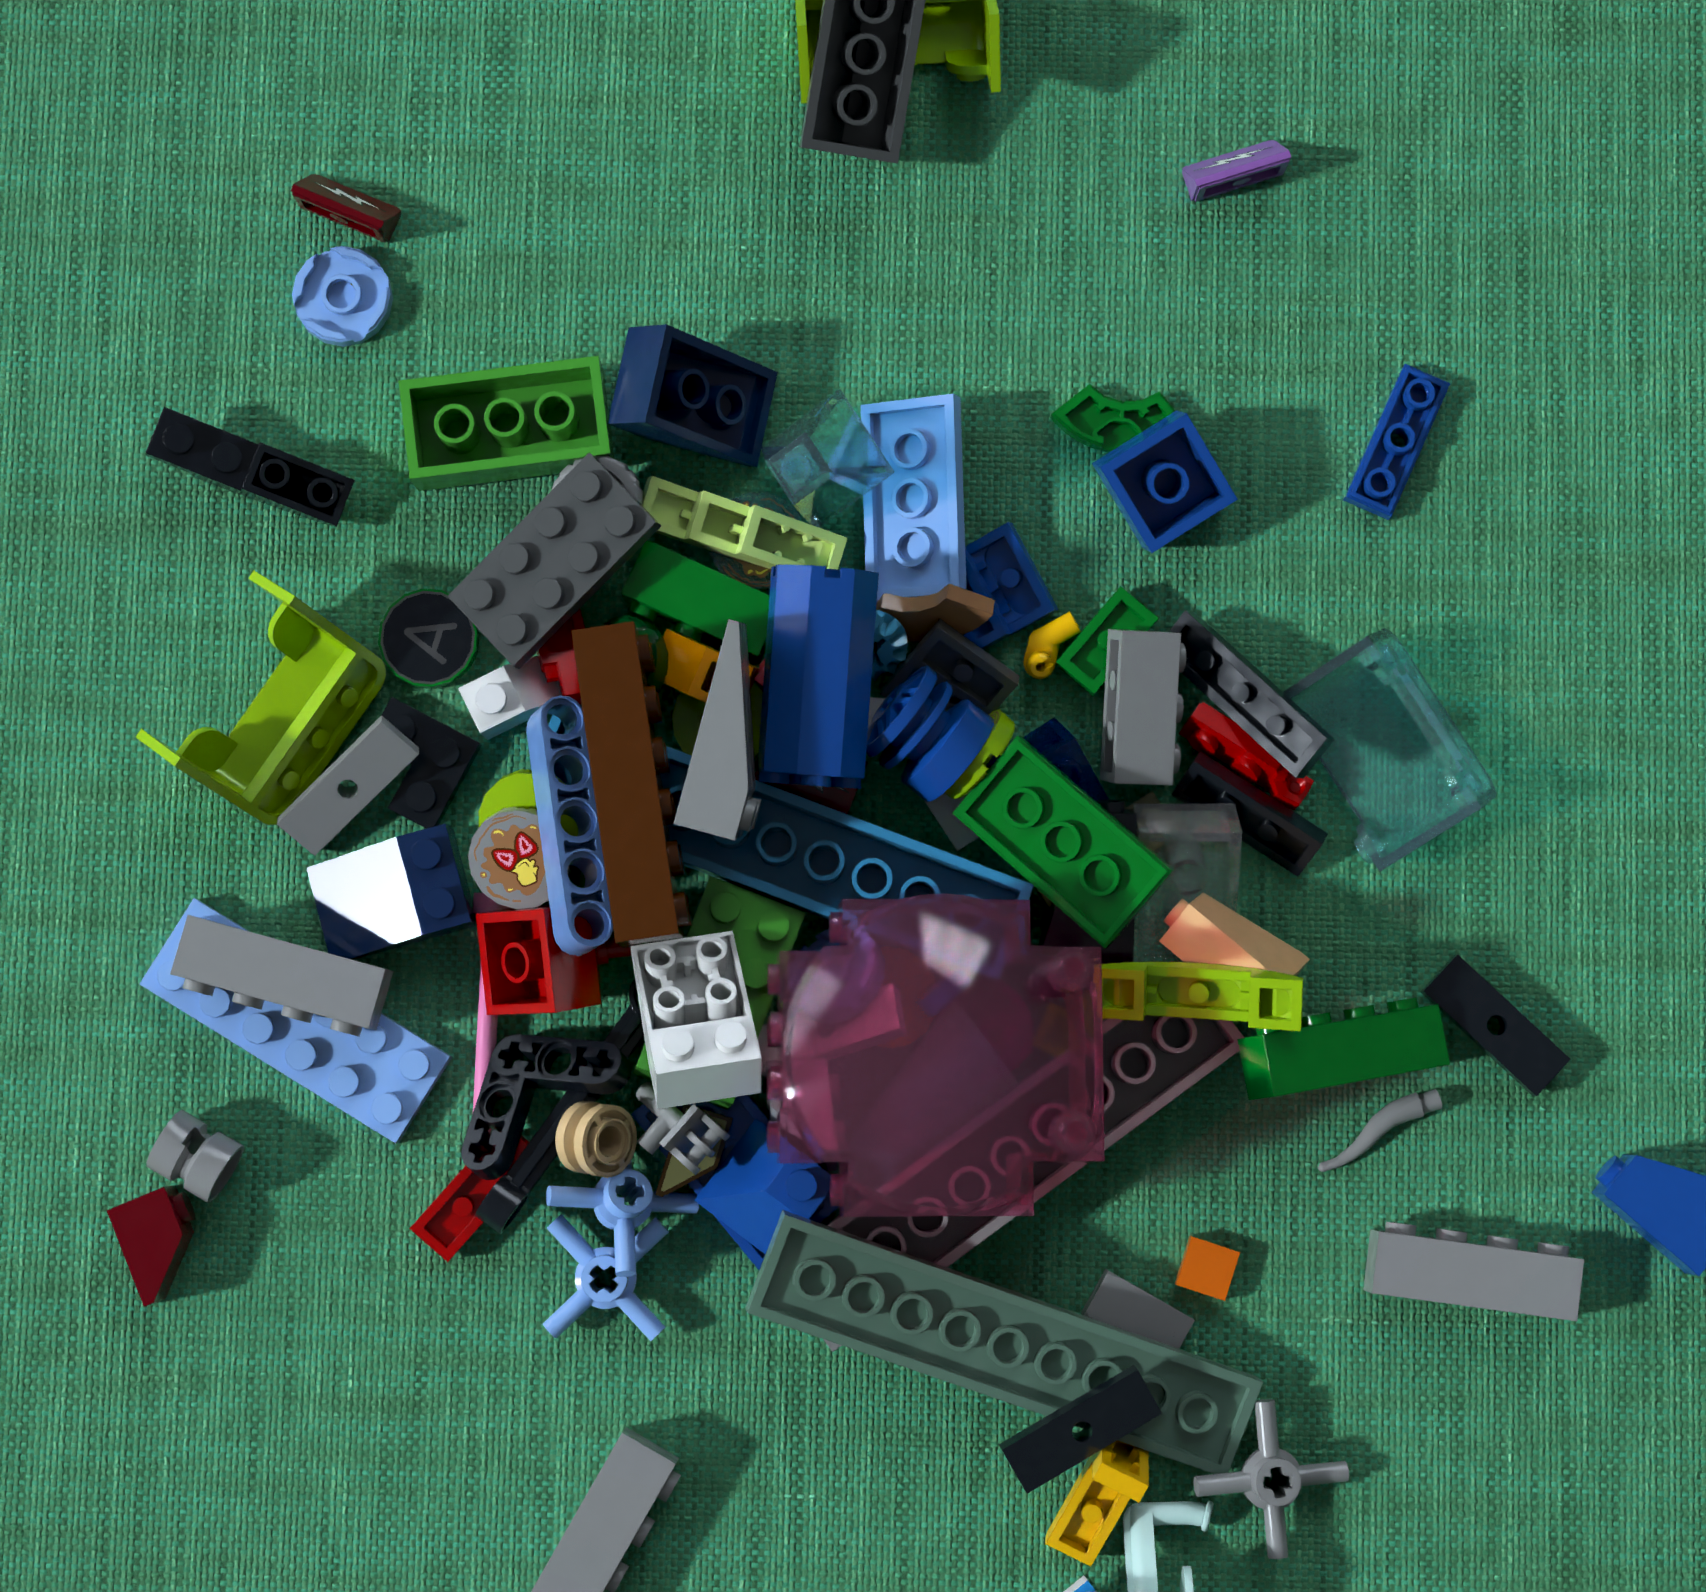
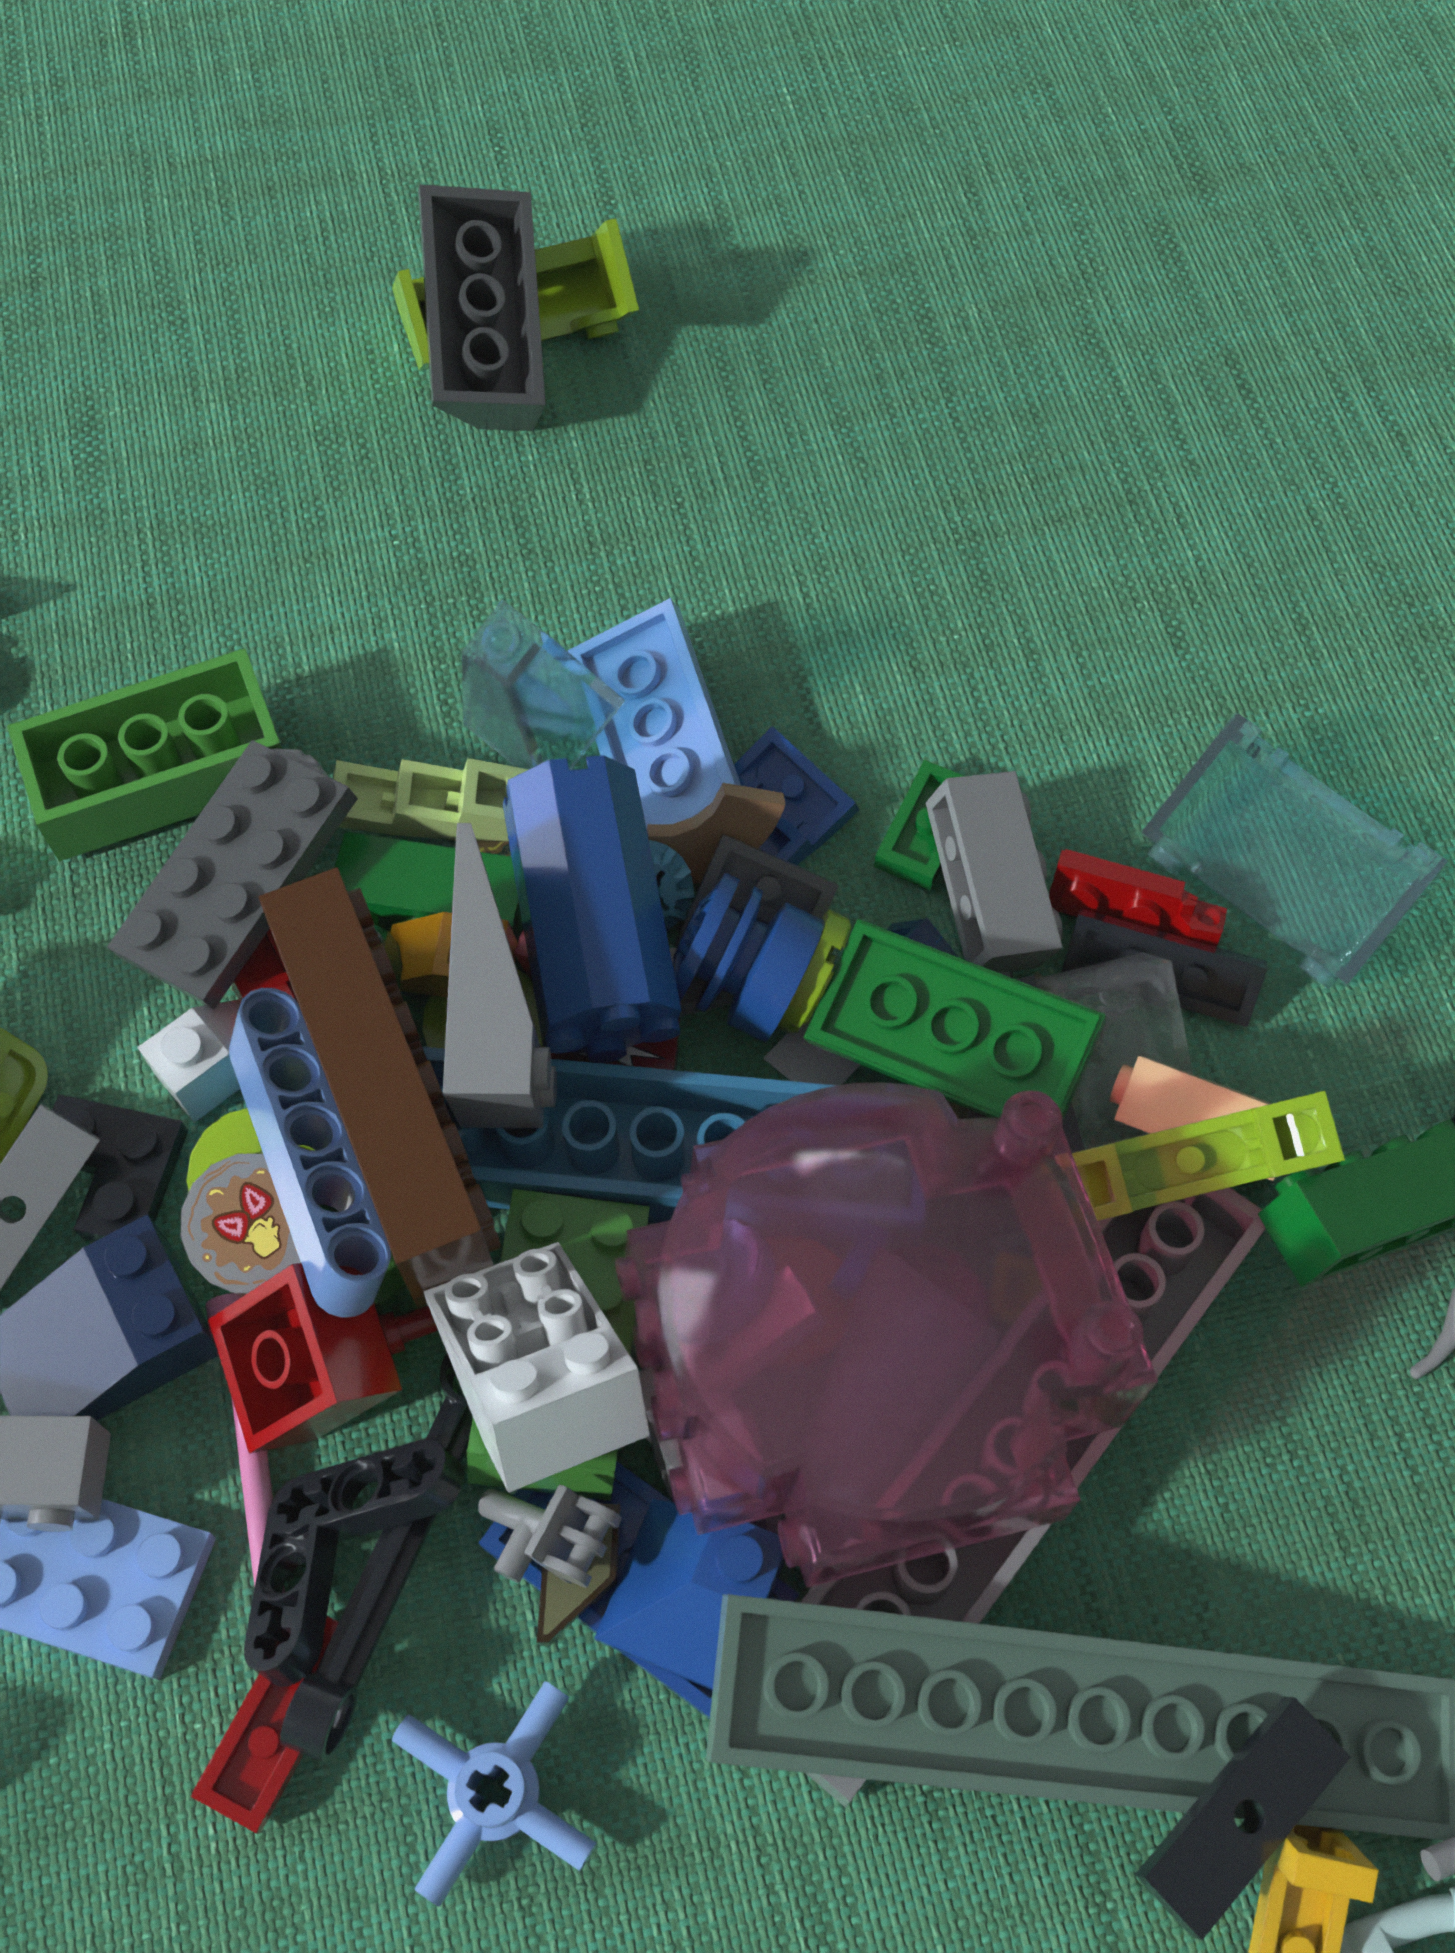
camera: 15 degrees left, 20 degrees down
black tile [378,589,480,689] -> none
light blue bar [546,1160,699,1277] -> none
tan wheel [555,1101,637,1178] -> none
dark blue slope [607,324,778,467] -> none
yellow arm [1023,611,1081,679] -> none
green tile [1050,384,1175,452] -> none
light grey slope [1081,1269,1195,1349] -> none
blue brick [1092,410,1238,553] -> none
black plate [1169,610,1335,778] -> none
orange tile [1175,1236,1240,1301] -> none
medium lavender slope [1182,140,1291,202] -> none
blue tile [1343,364,1450,520] -> none

